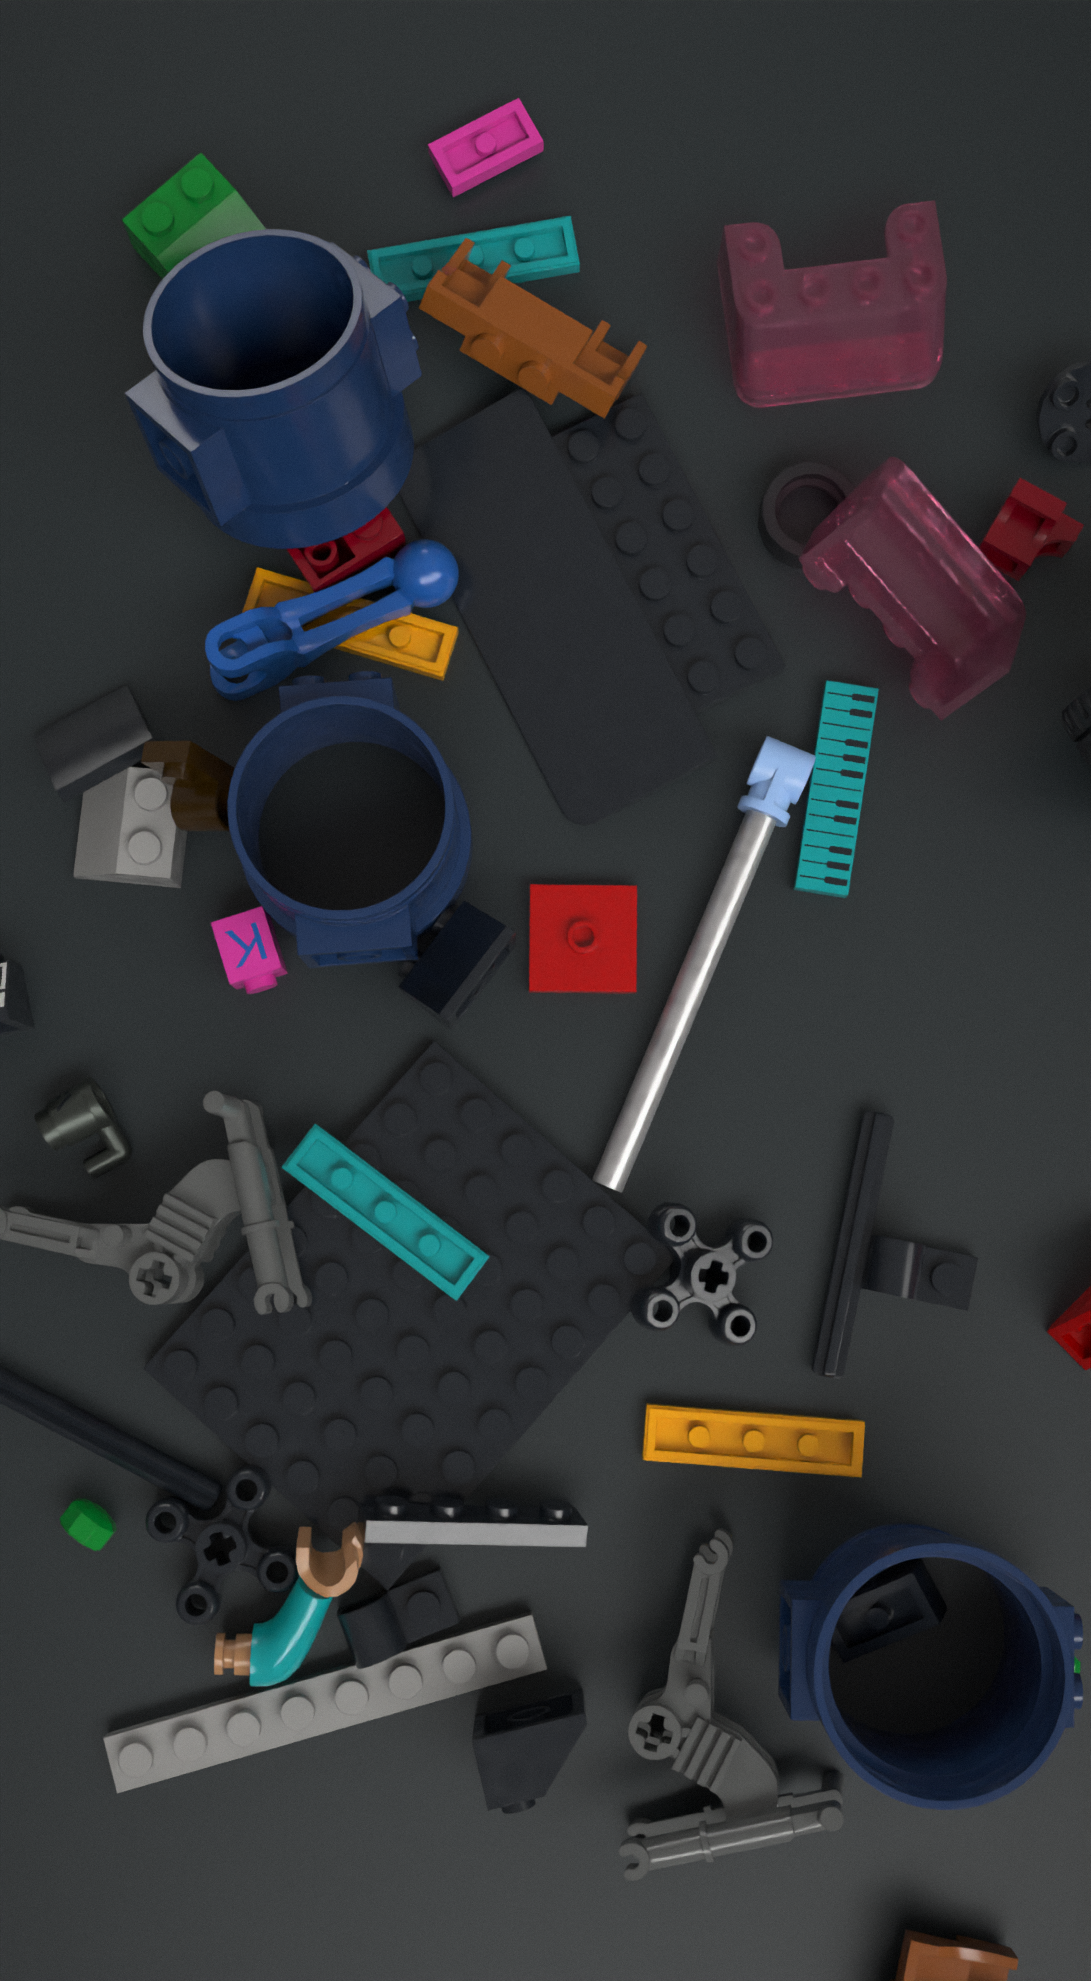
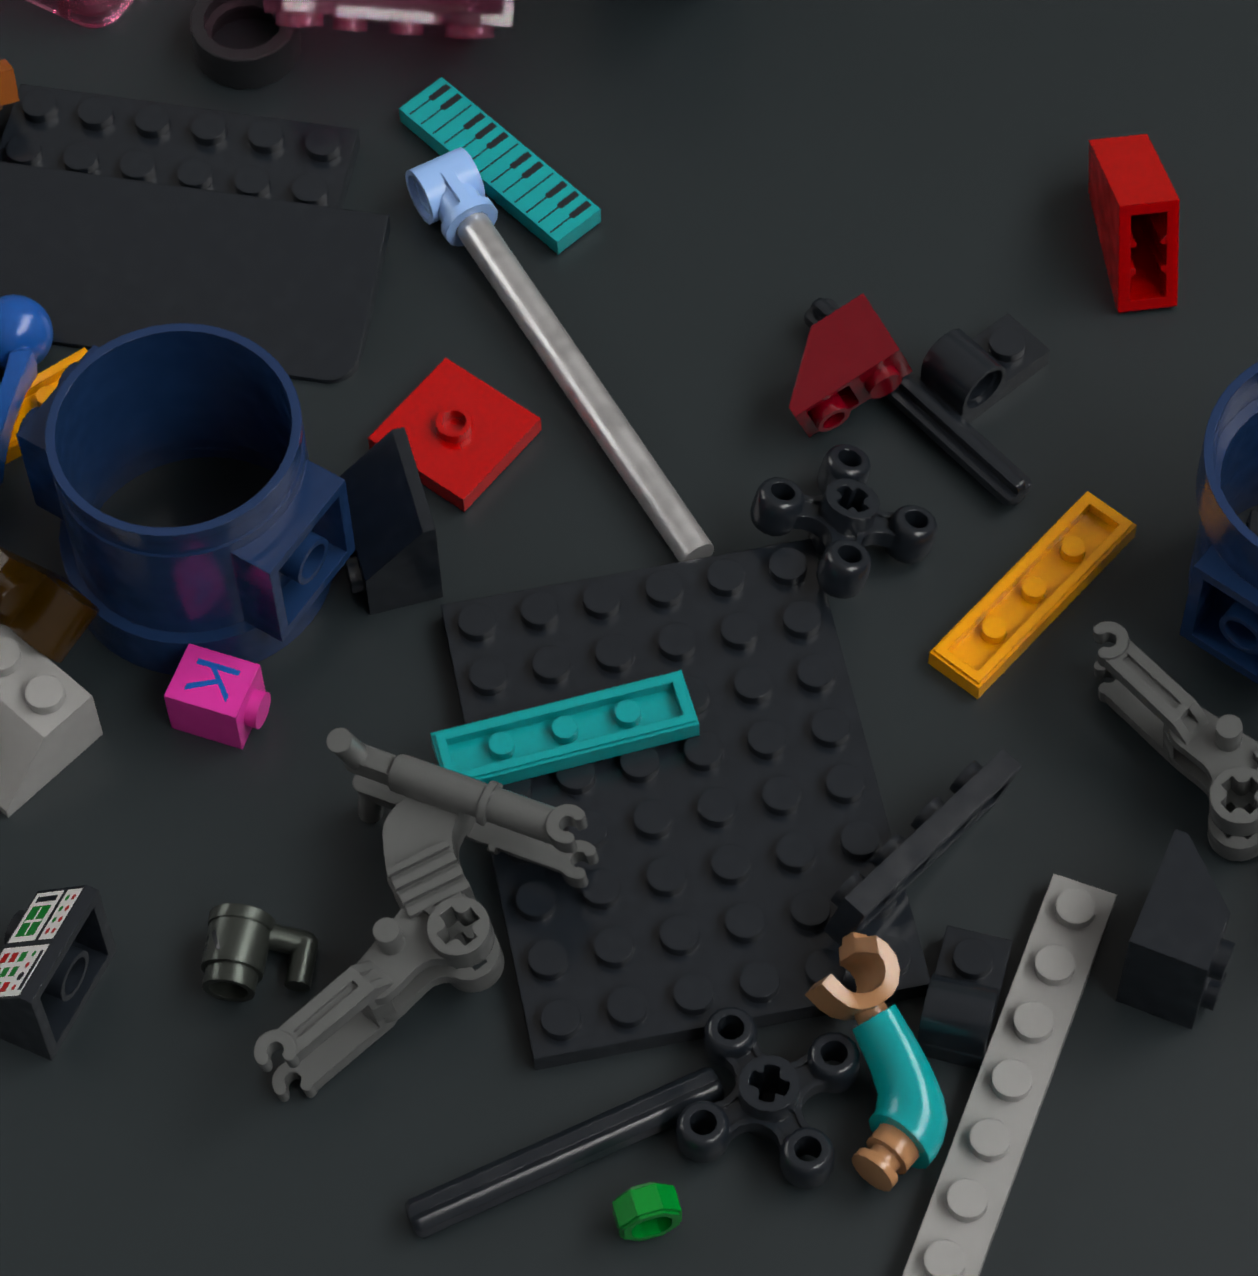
camera: 50 degrees left, 25 degrees down
none -> dark red slope [789,293,913,438]

